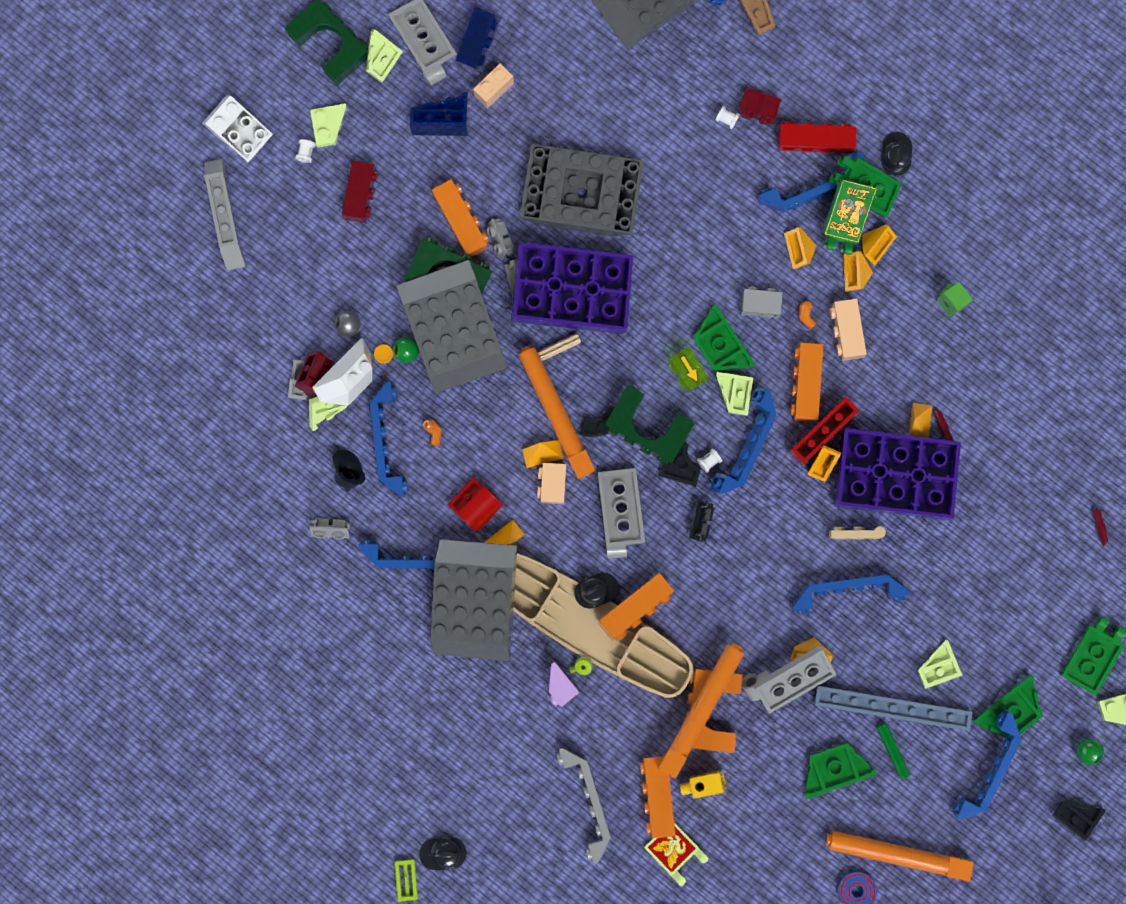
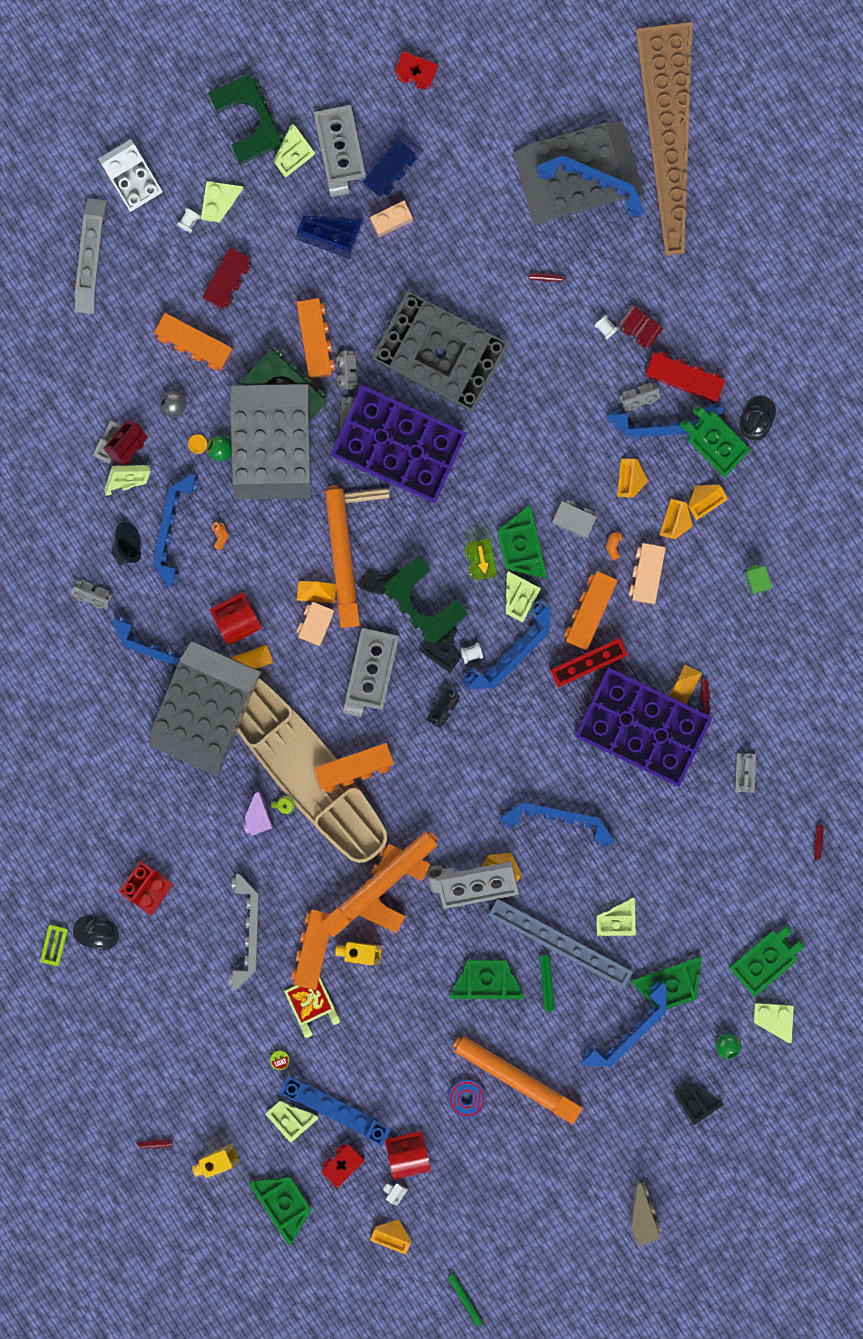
camera: 15 degrees right, 5 degrees up
white wedge [312,339,372,406] -> none
black piece [574,573,619,609] -> none
light orange slope [807,445,841,482] -> none
green tile [822,178,877,255] -> none
tan plate [829,527,886,539] -> none
none -> red brick [118,861,174,916]
none -> orange brick [154,313,233,371]
none -> dark red piece [529,272,566,283]
none -> light grey hinge [619,382,660,412]
none -> light grey hinge [735,753,756,793]

